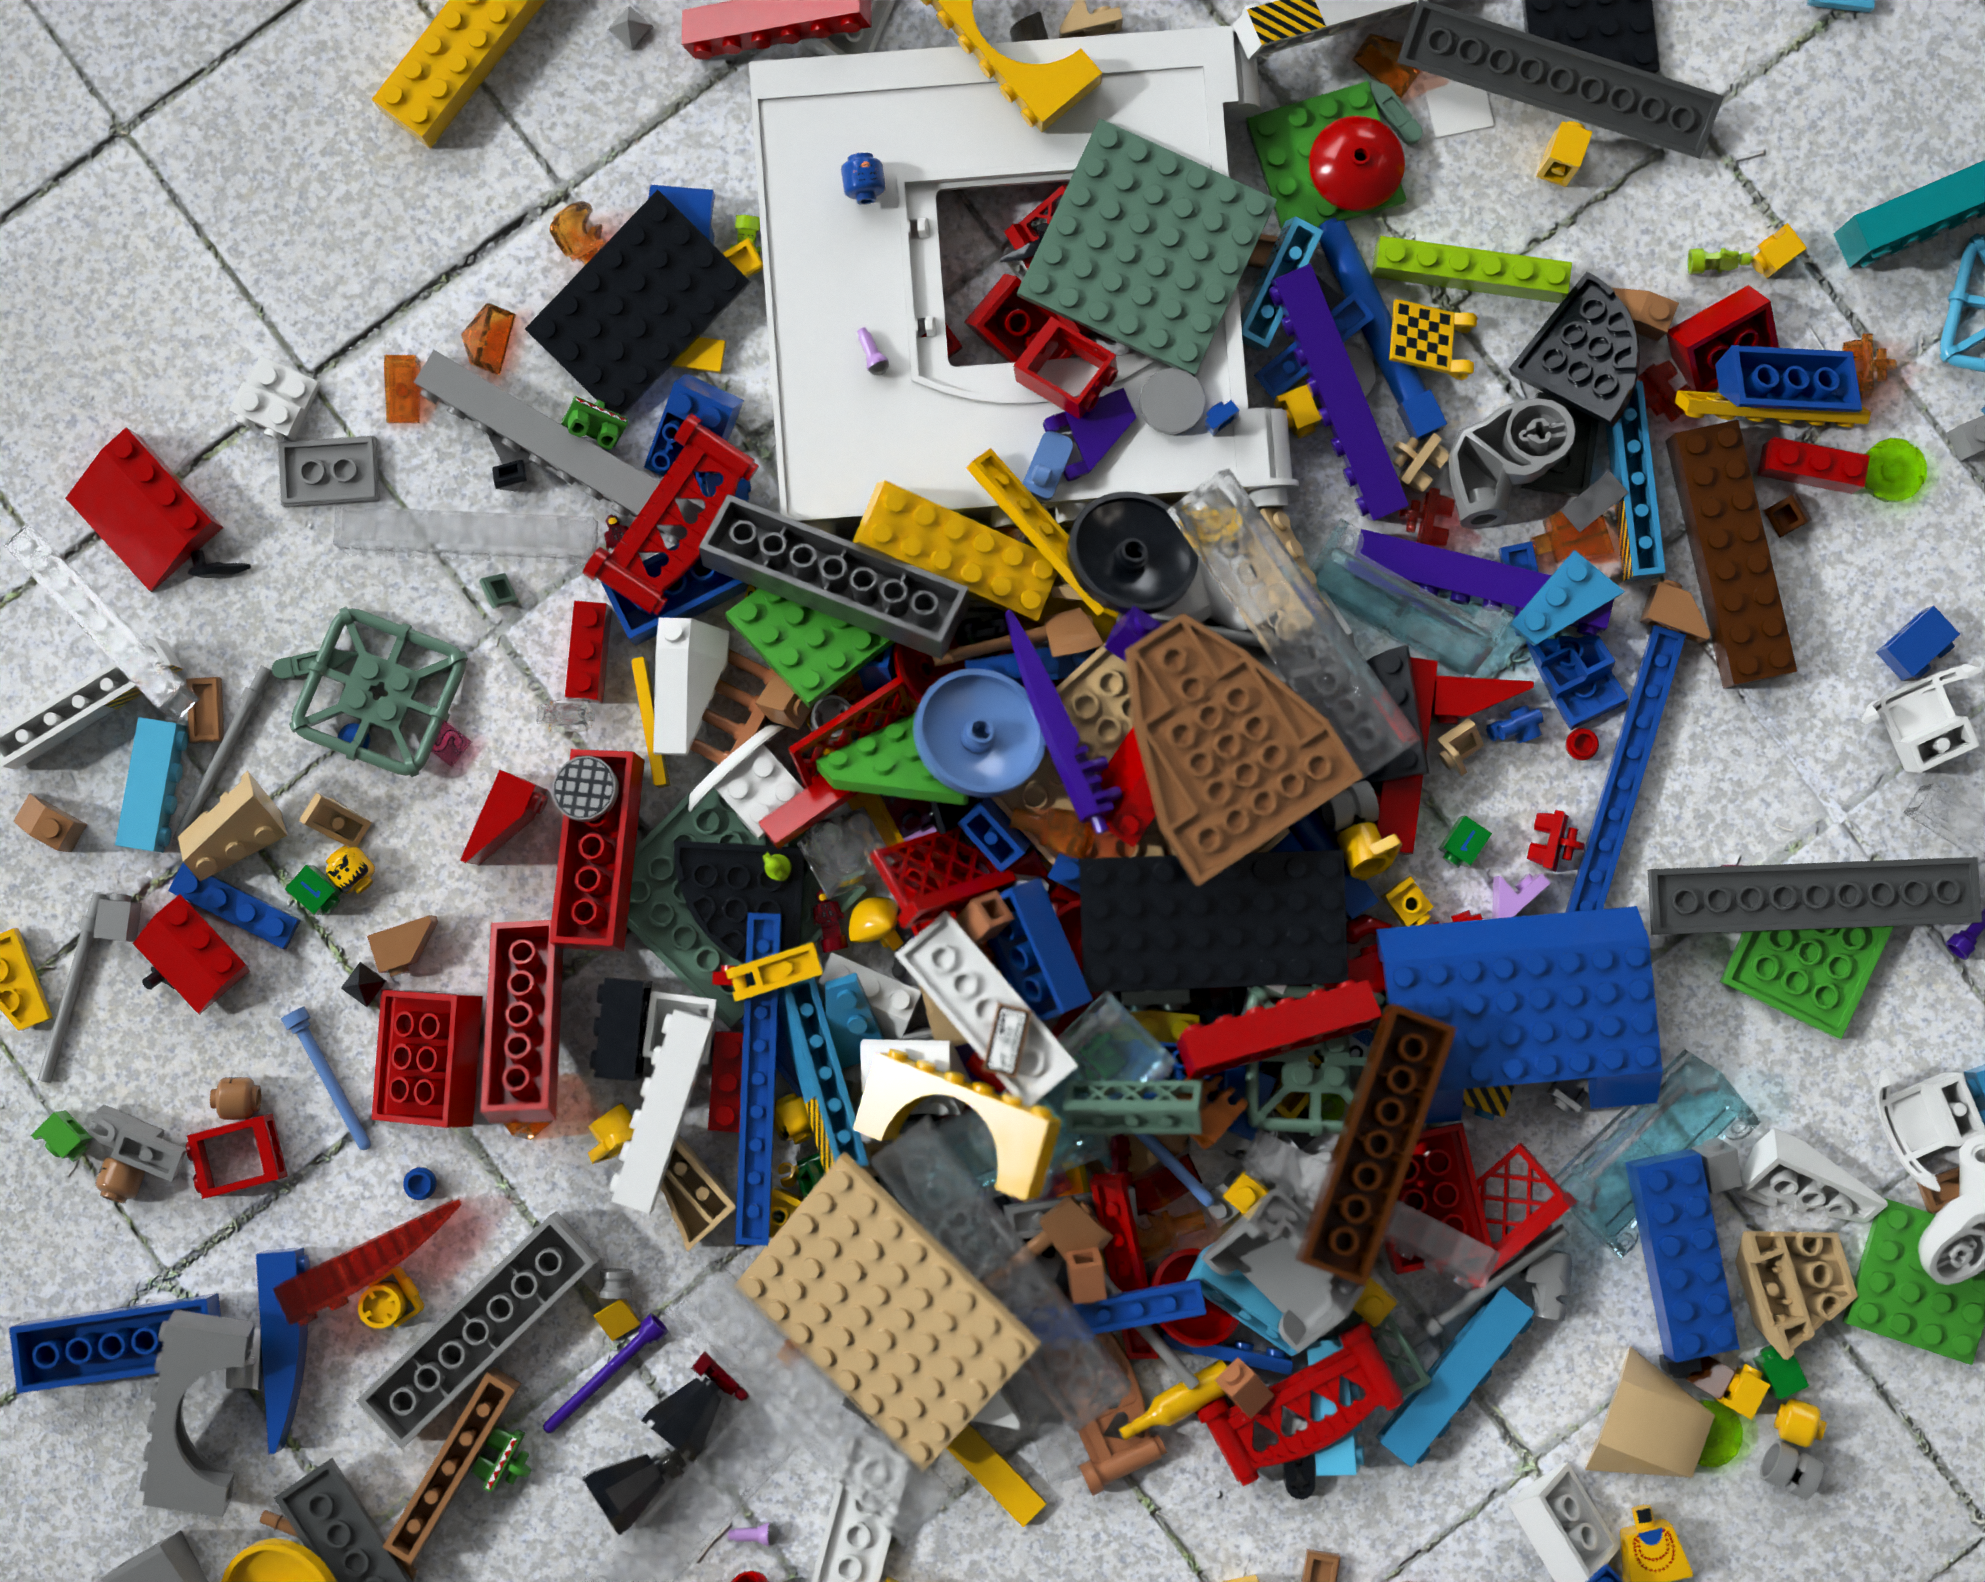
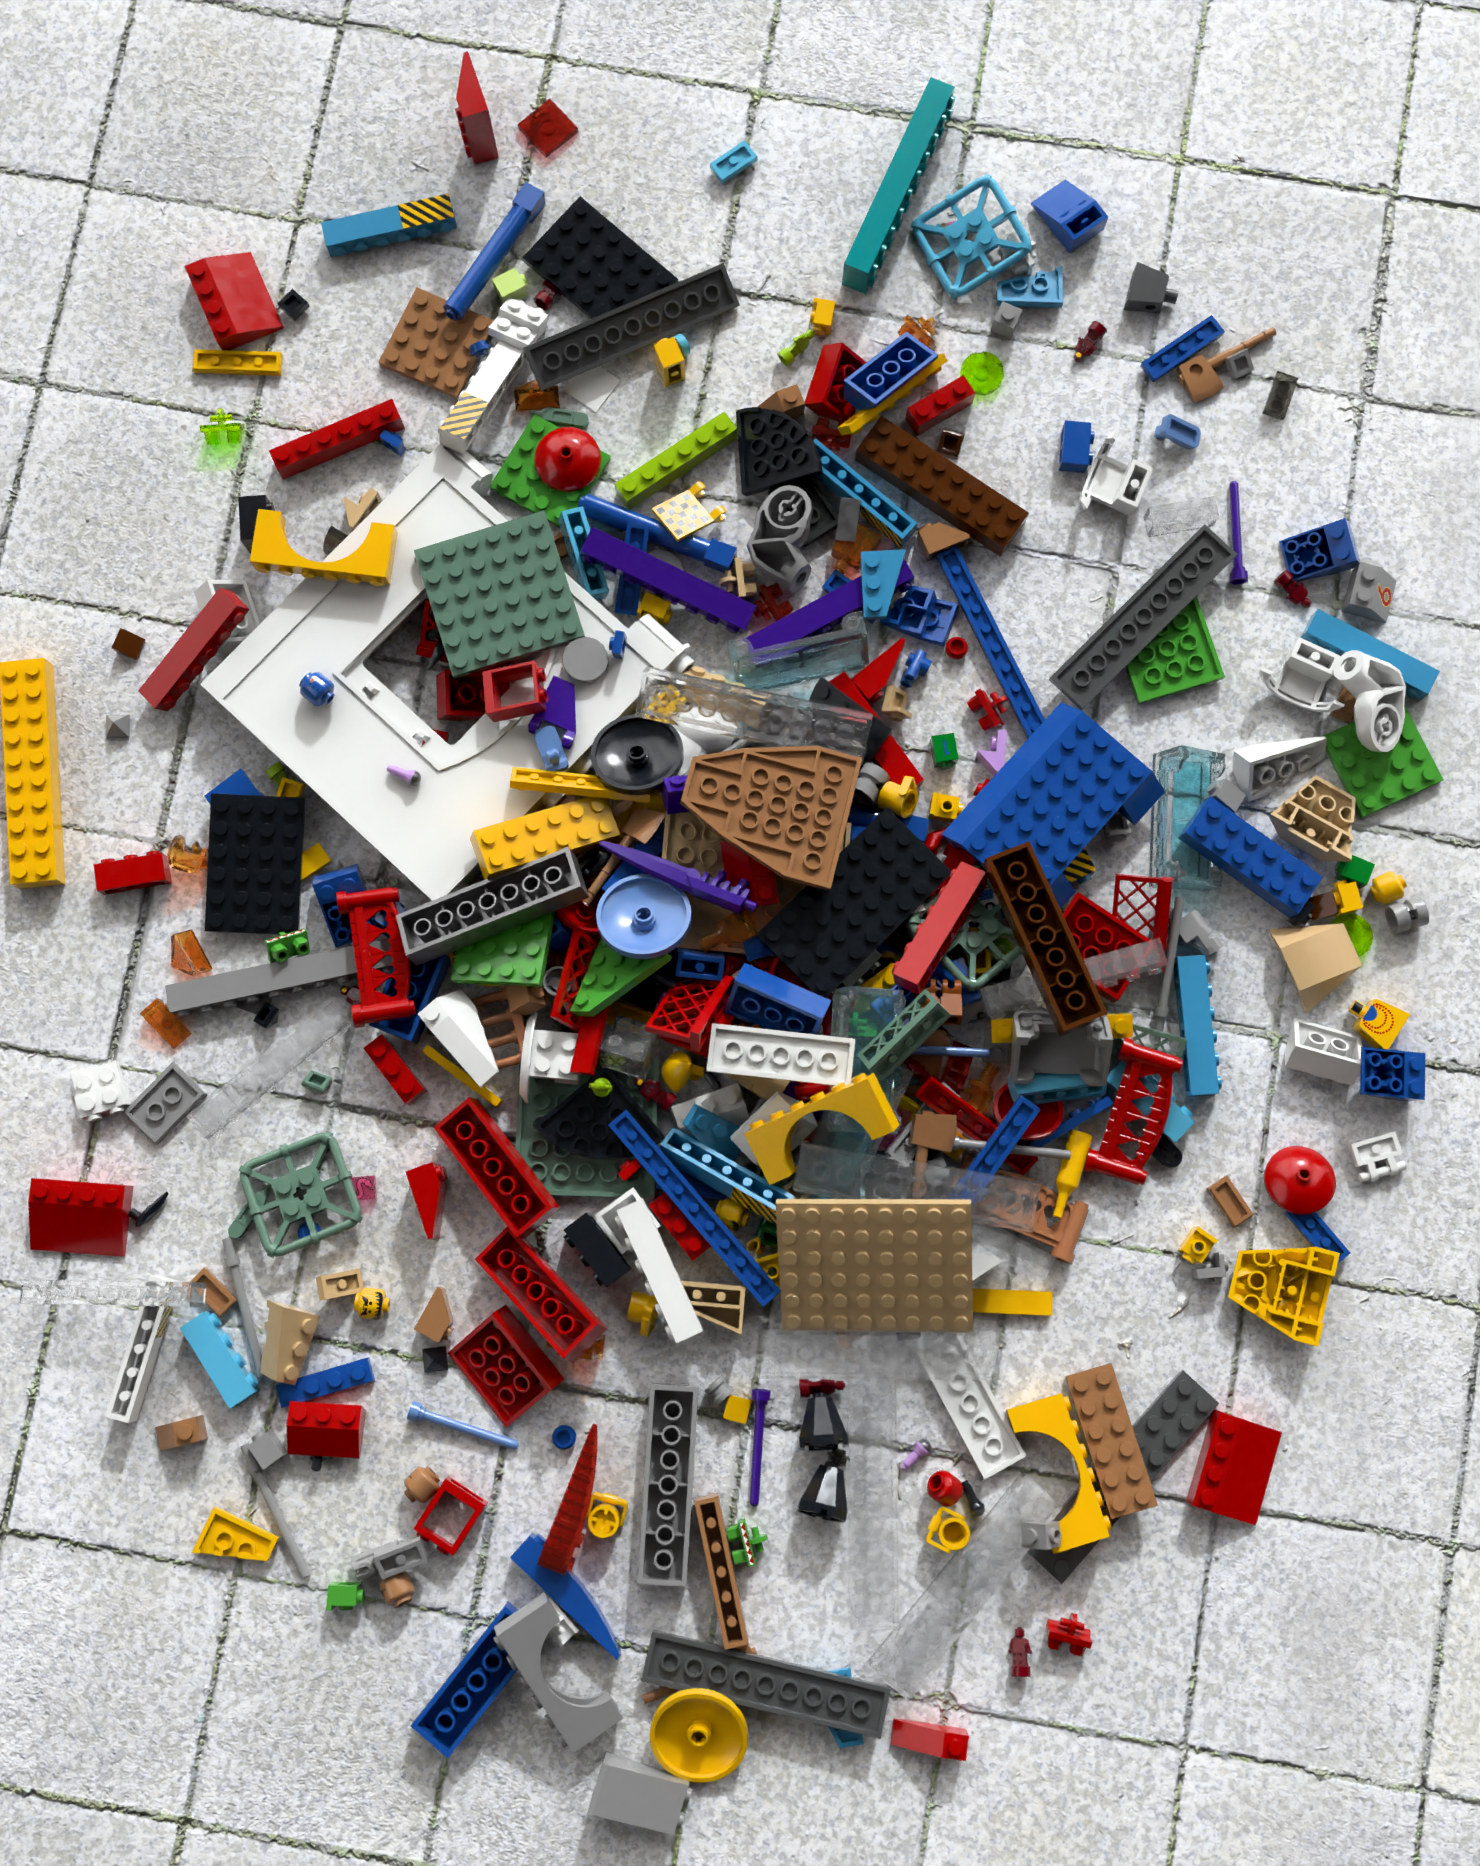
camera: 45 degrees left, 5 degrees down
green brick [285,865,342,915] -> none
clear hips [536,698,595,733] -> none
tile [553,756,619,822] -> none
yellow plate [725,942,824,1002] -> none
nougat brick [955,890,1014,945] -> none
tile [982,1003,1032,1078] -> none
nougat brick [1065,1247,1107,1304] -> none
nougat brick [1214,1357,1274,1419] -> none
none -> red brick [93,851,172,895]
none -> medium azure tile [674,334,691,357]

